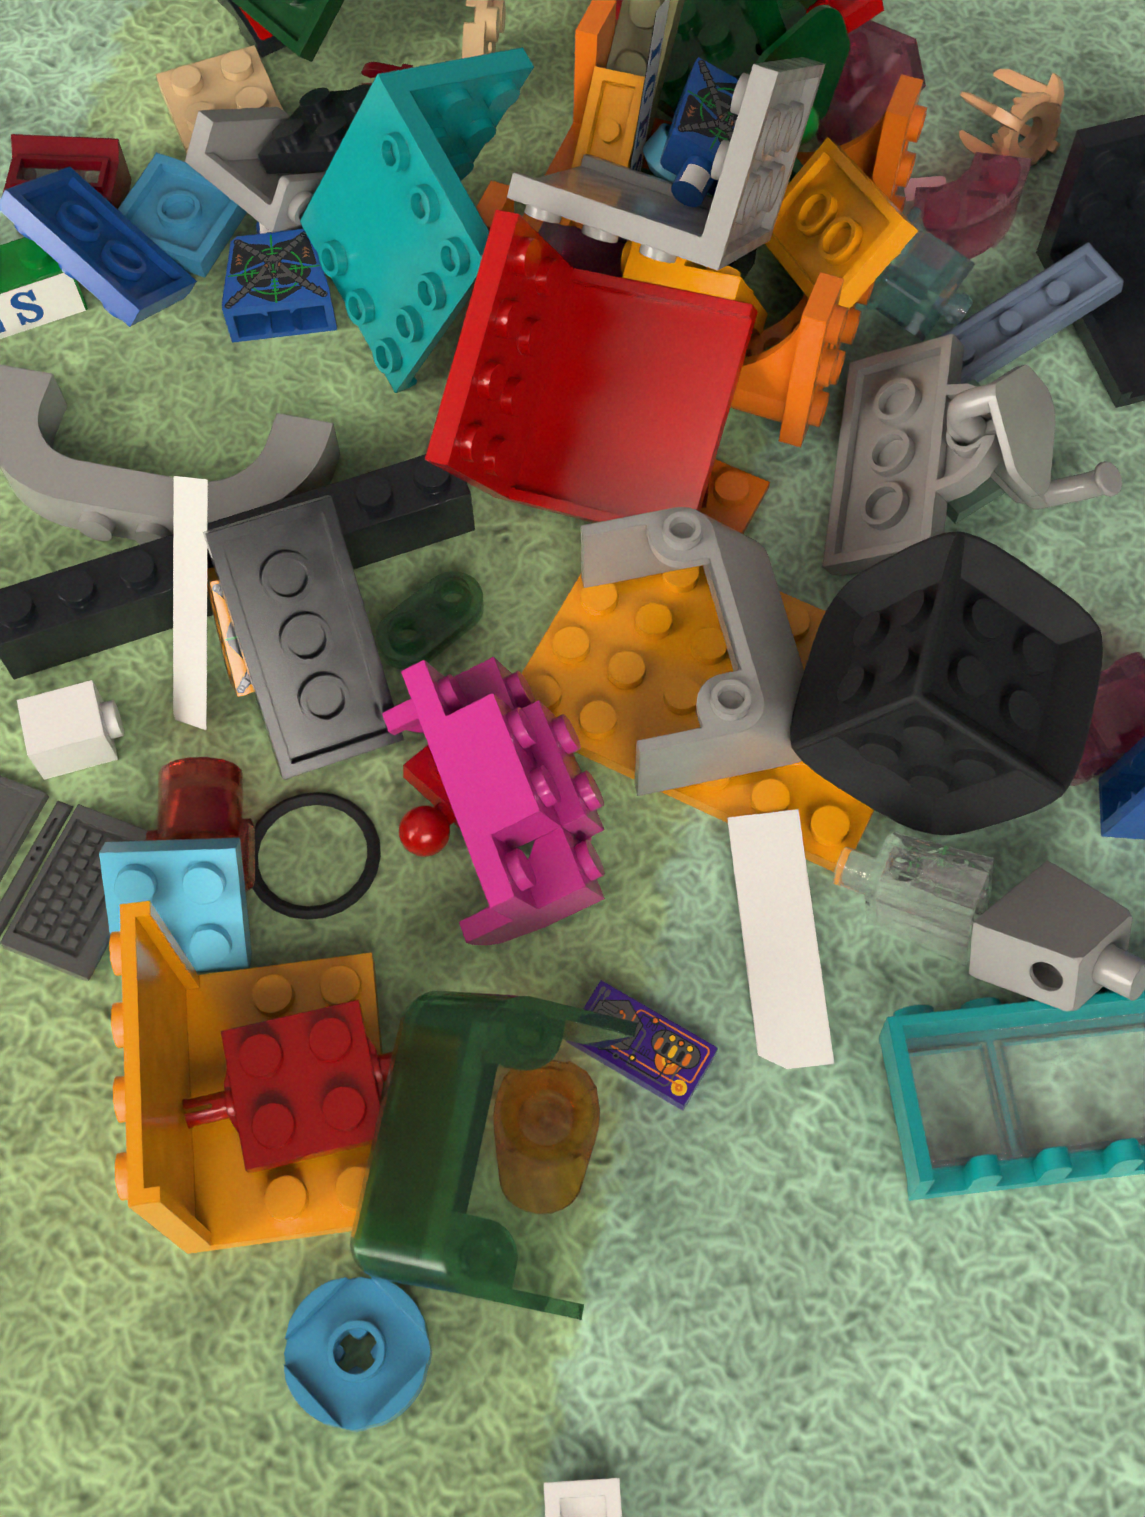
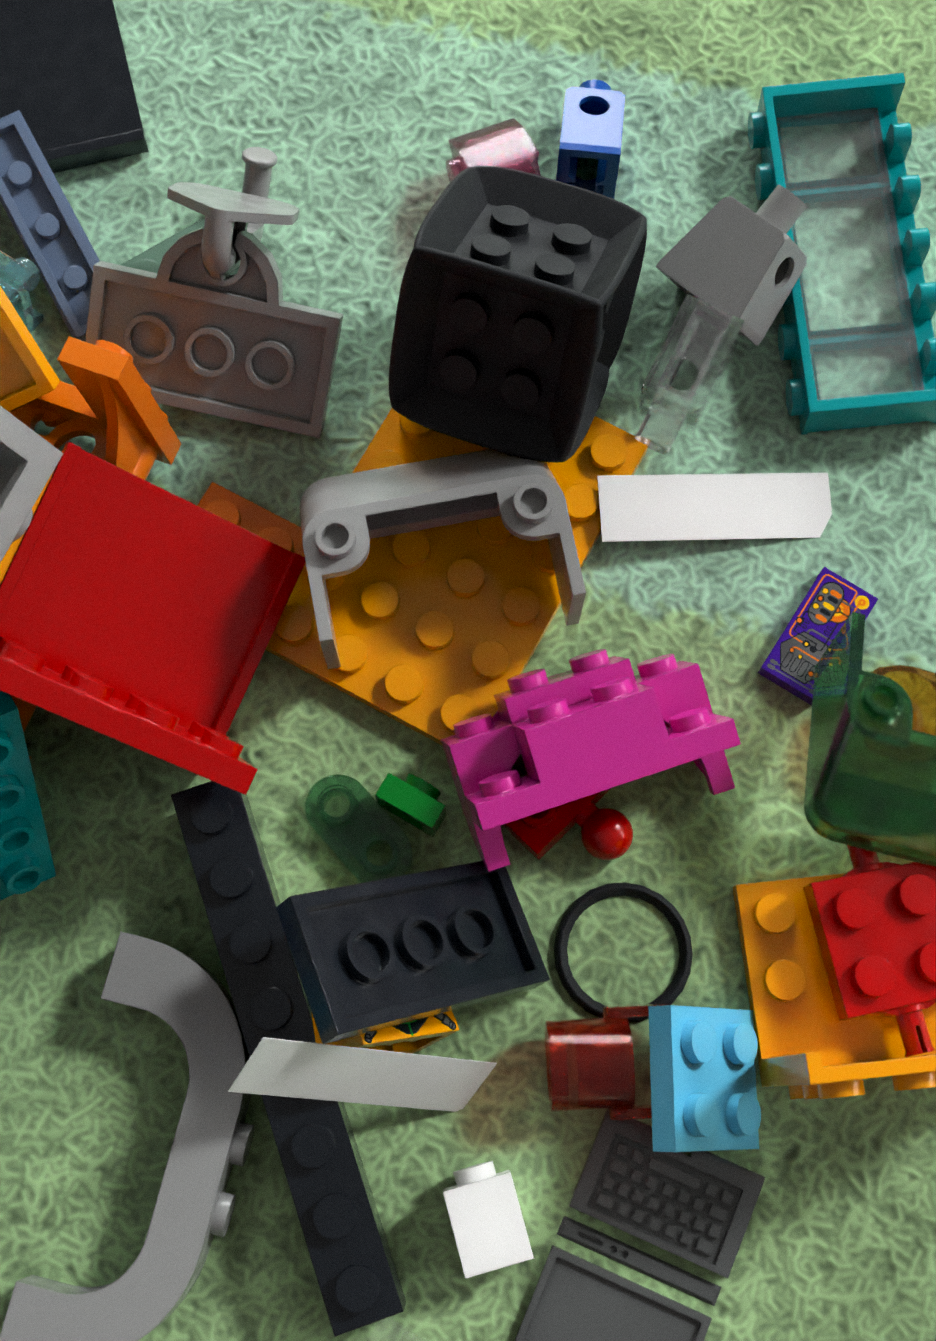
camera: 90 degrees left, 10 degrees up
none -> green plate [375,773,446,837]

